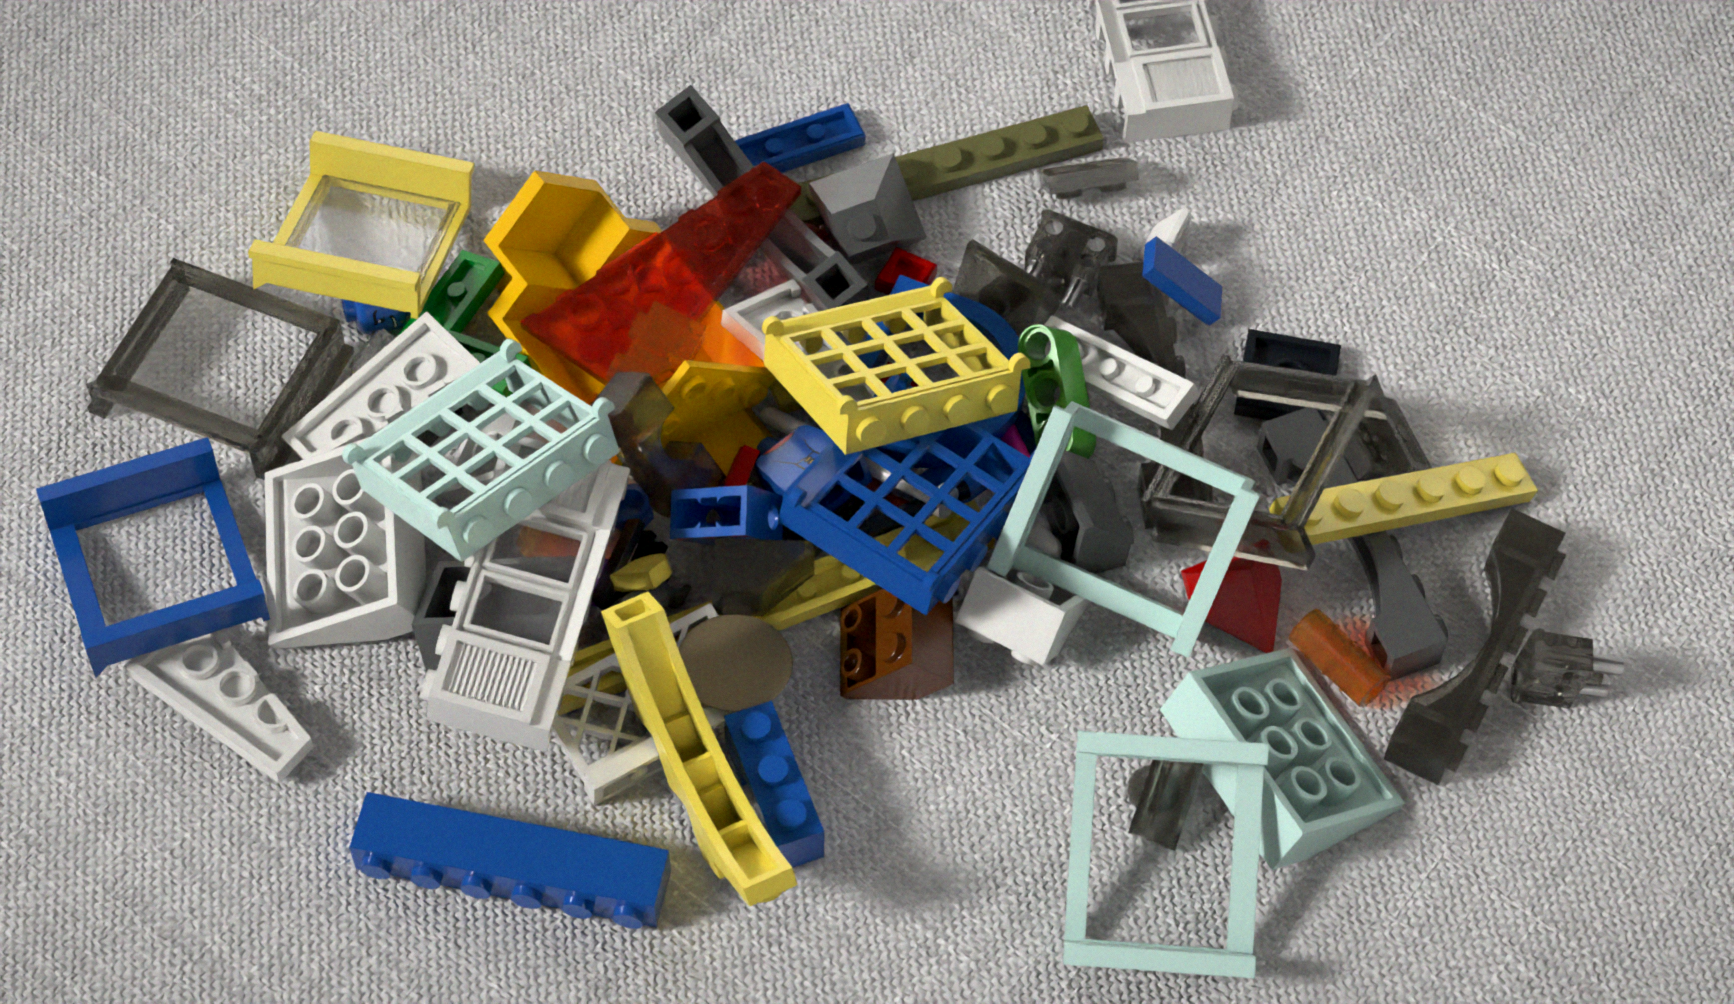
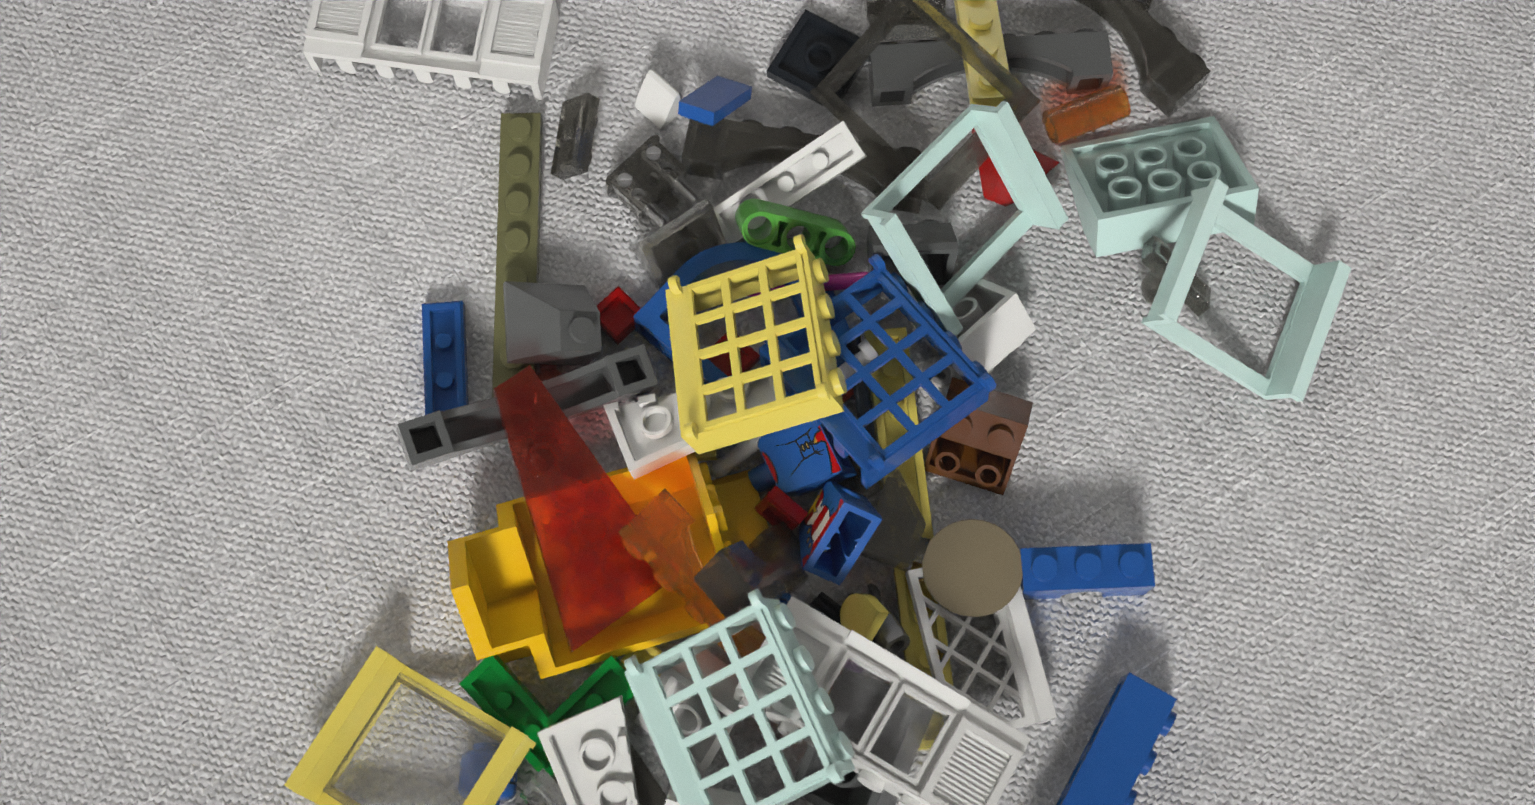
camera: 70 degrees left, 15 degrees up
light yellow arch [601,592,798,907] -> none

